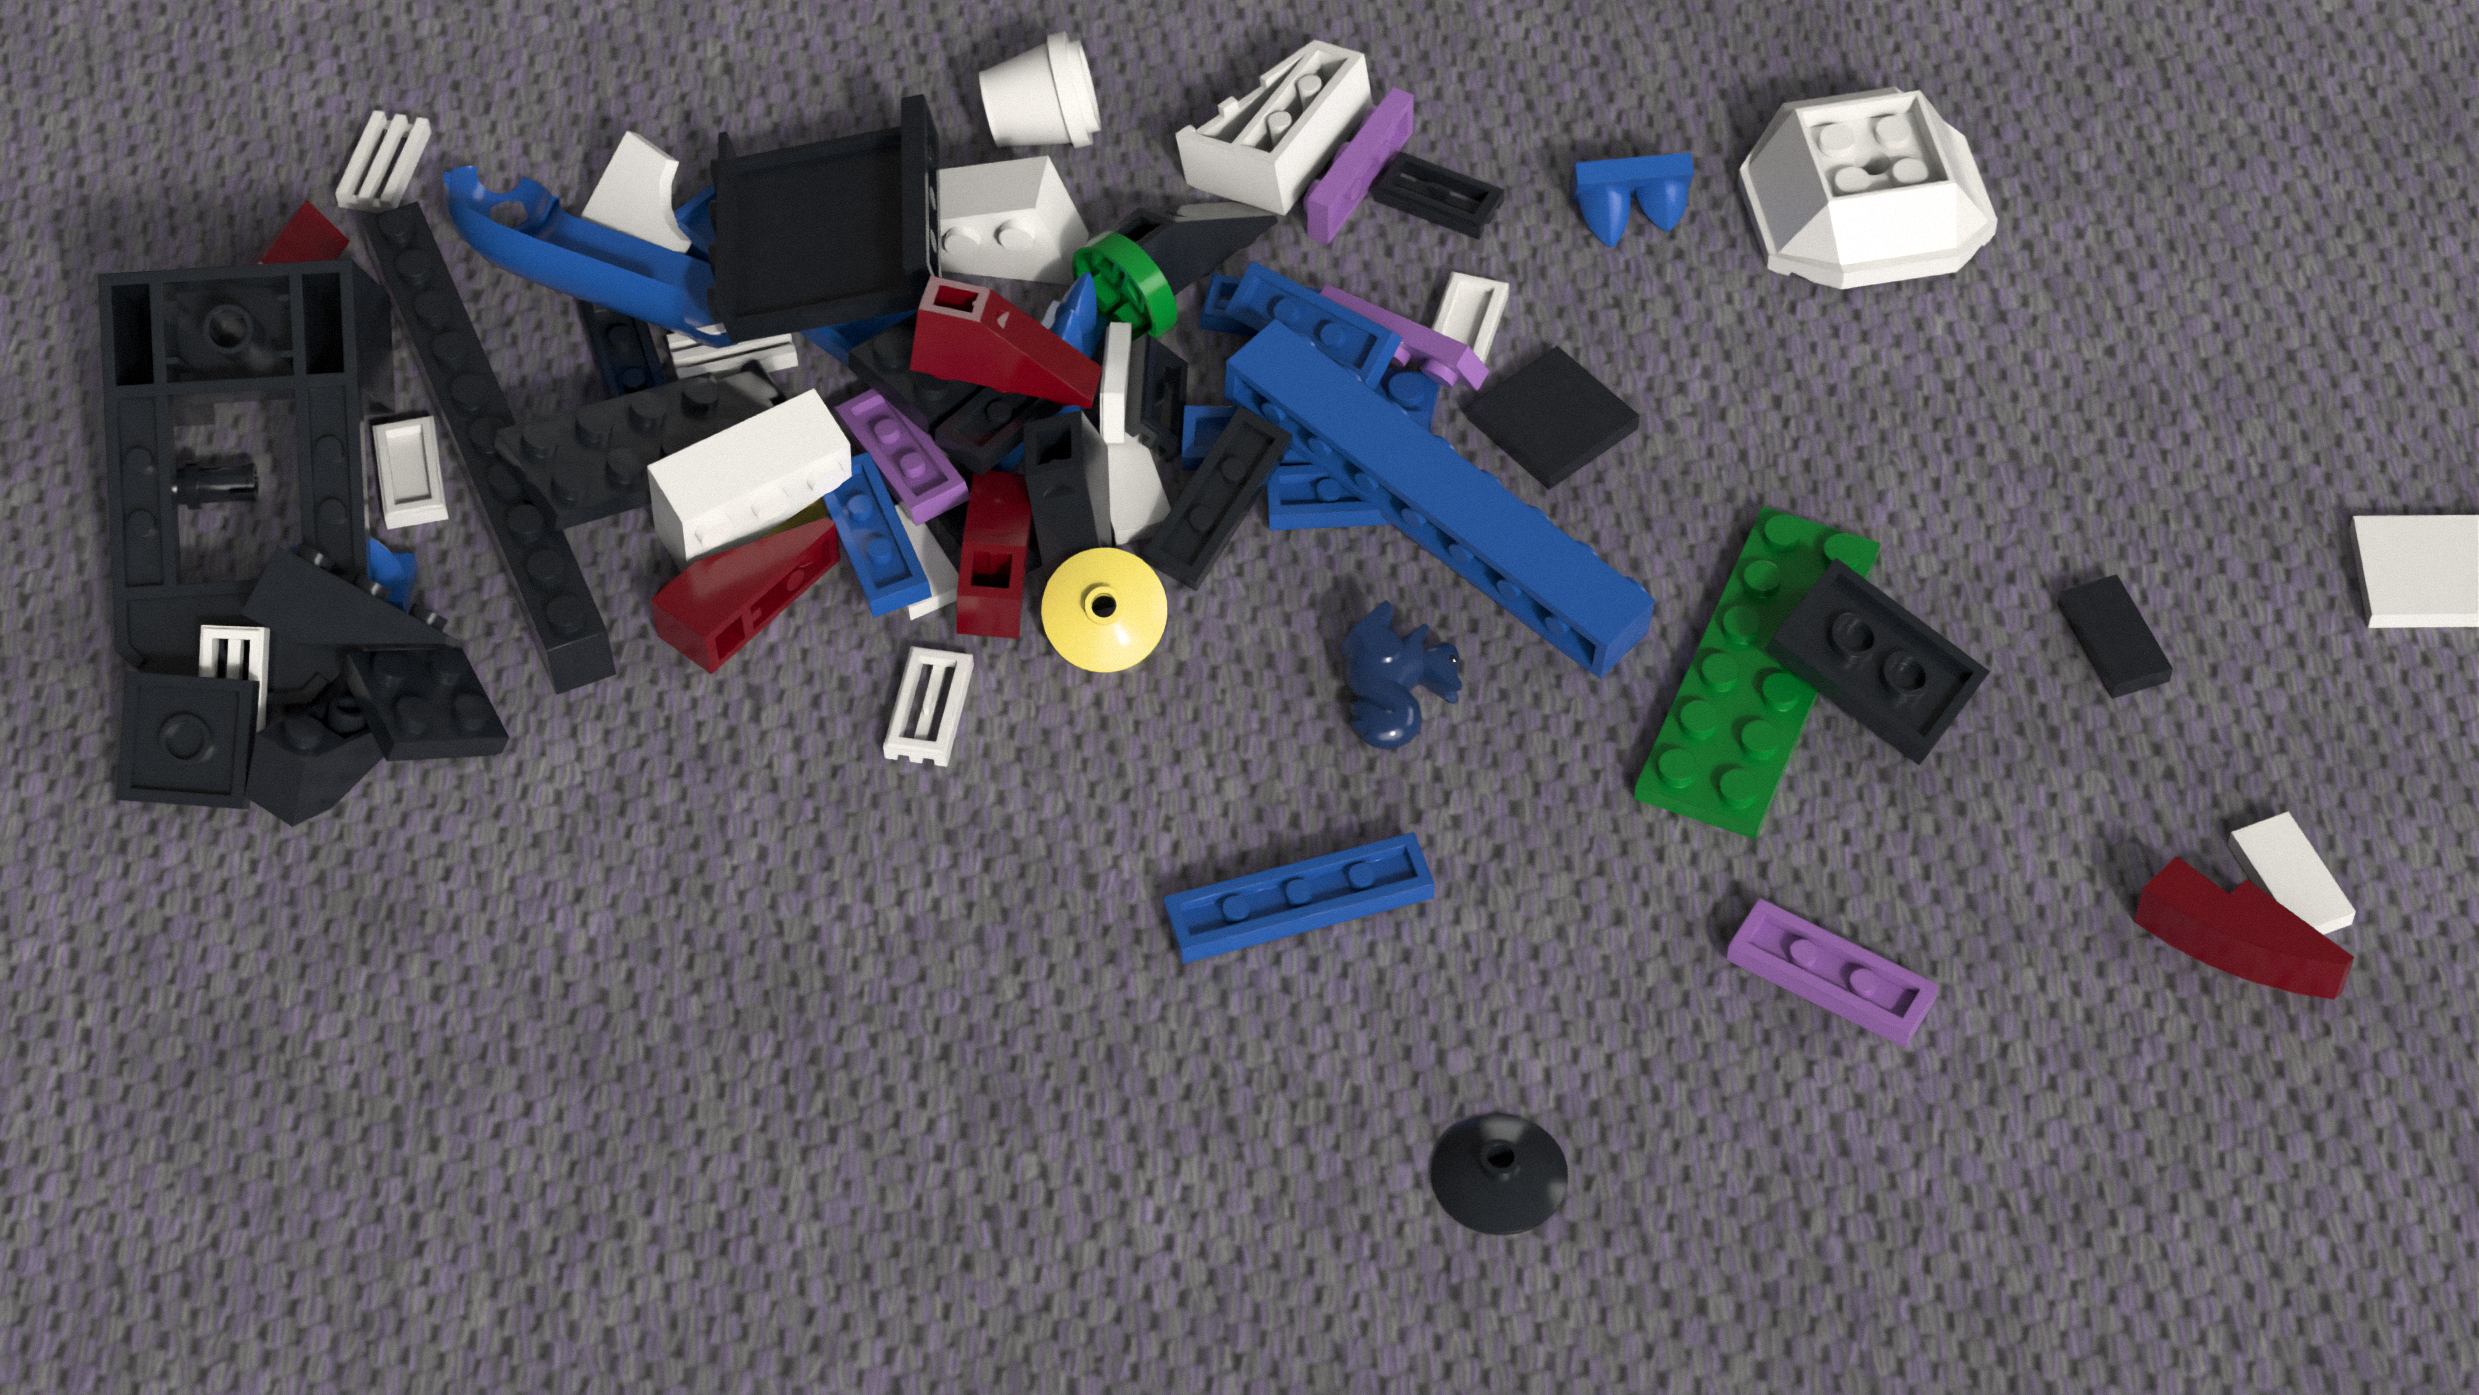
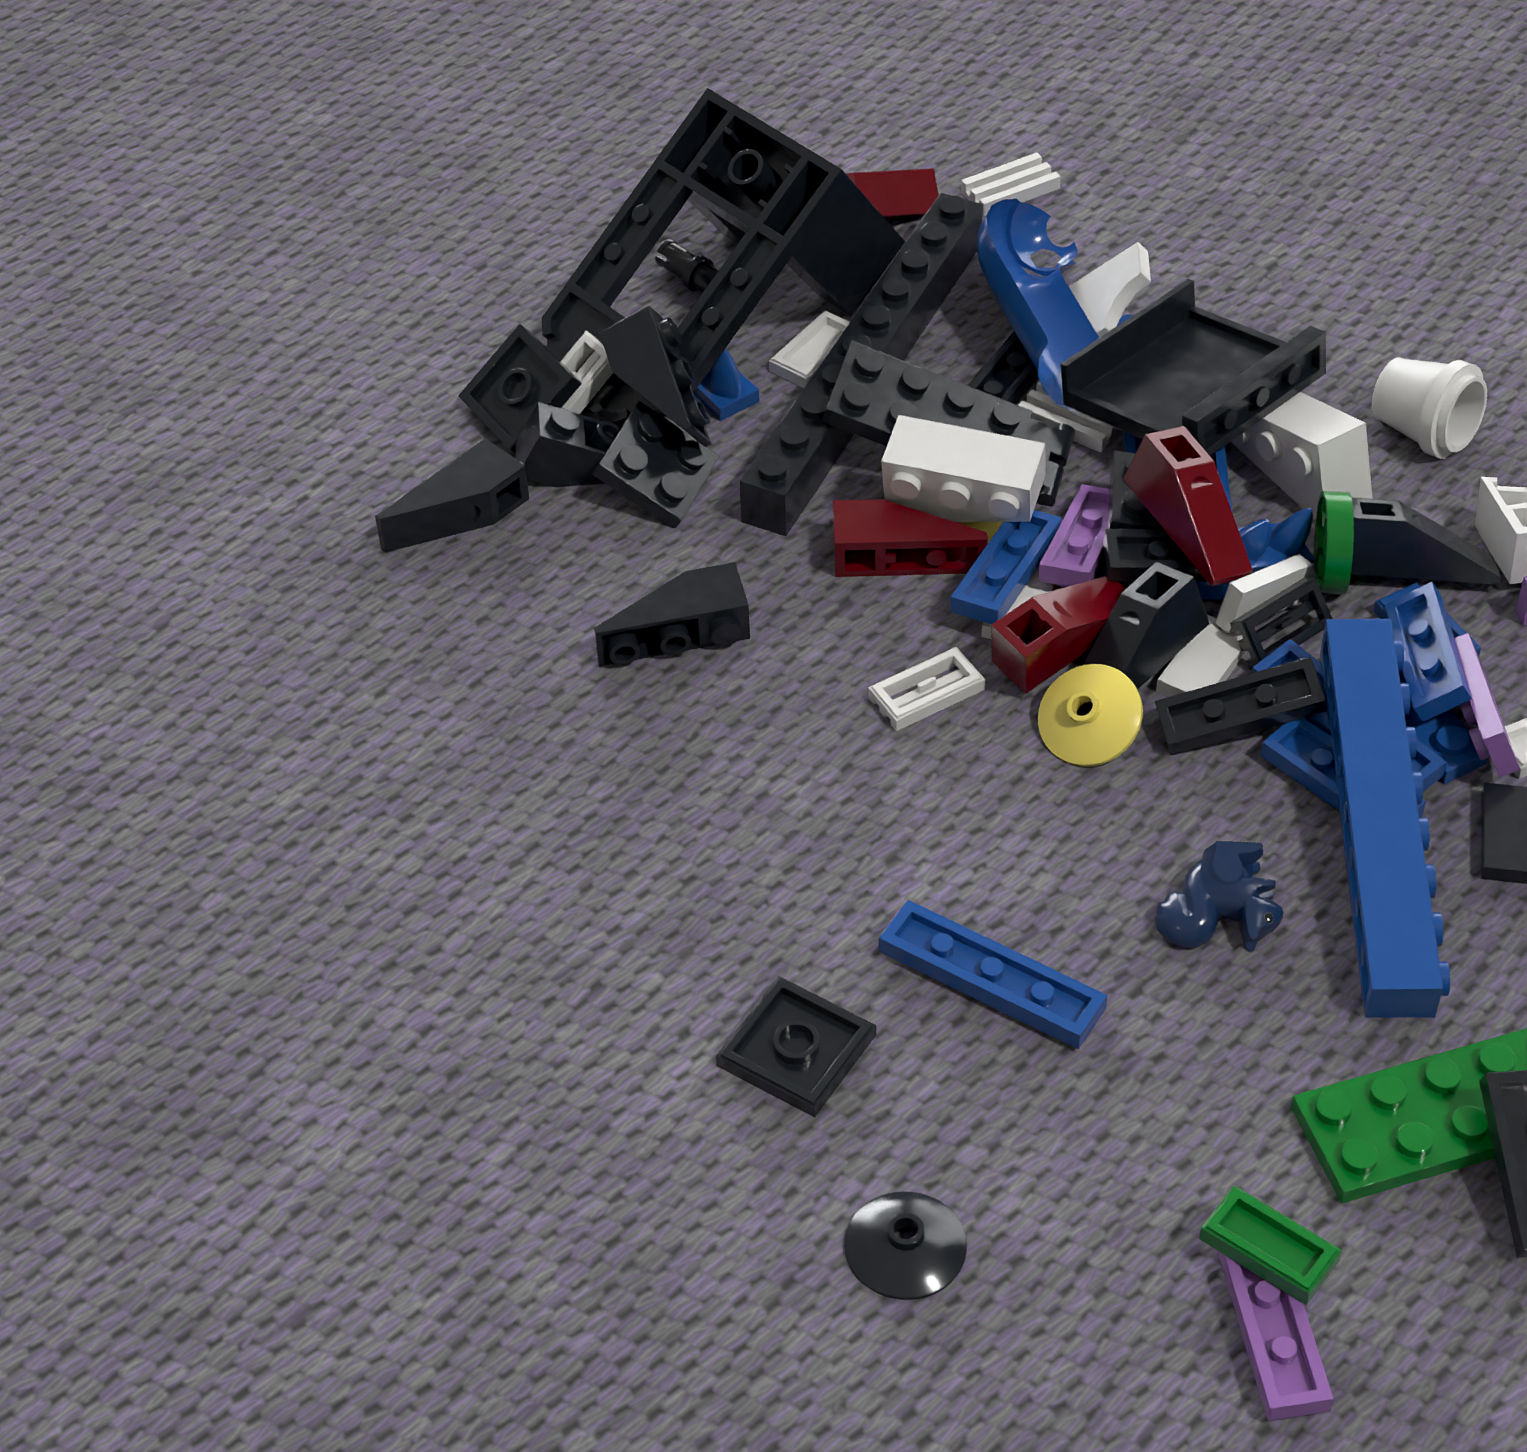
camera: 50 degrees right, 5 degrees down
none -> black slope [375,438,529,553]
none -> black slope [594,562,750,667]
none -> black tile [716,976,876,1118]
none -> green tile [1199,1185,1342,1305]

